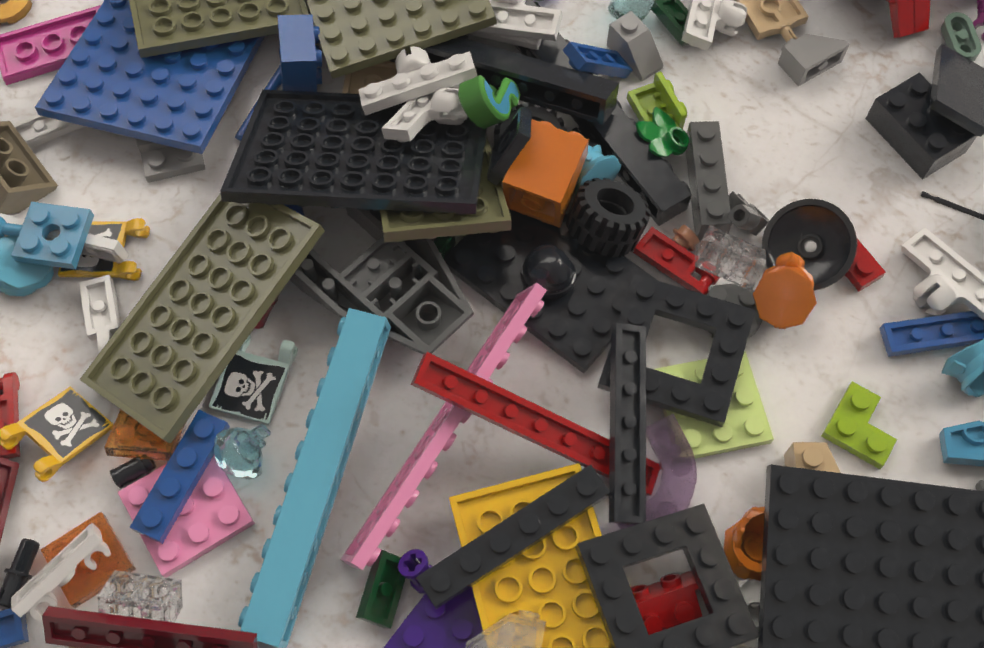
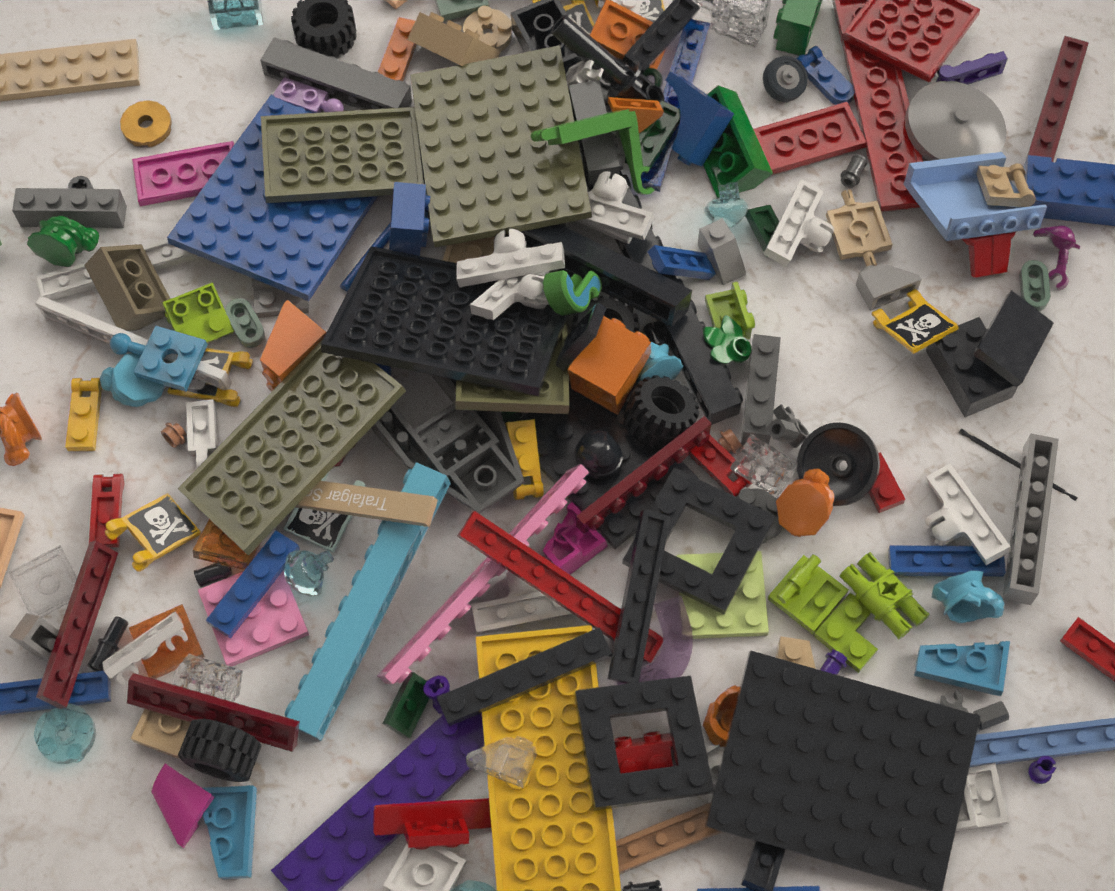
camera: 10 degrees right, 0 degrees up
none -> nougat plate [161,422,186,448]
none -> lime plate [162,282,234,344]
none -> sand green plate [225,298,265,347]
none -> orange slope [260,300,326,392]
none -> tan tile [296,481,438,527]
none -> white plate [471,571,584,634]
none -> yellow plate [505,420,544,500]
none -> dark pink slope [543,502,608,575]
none -> dark red plate [576,416,712,535]
none -> lime plate [768,554,849,635]
none -> dark purple pin [820,649,847,675]
none -> lime pin [839,552,930,640]
none -> flag [871,289,958,354]

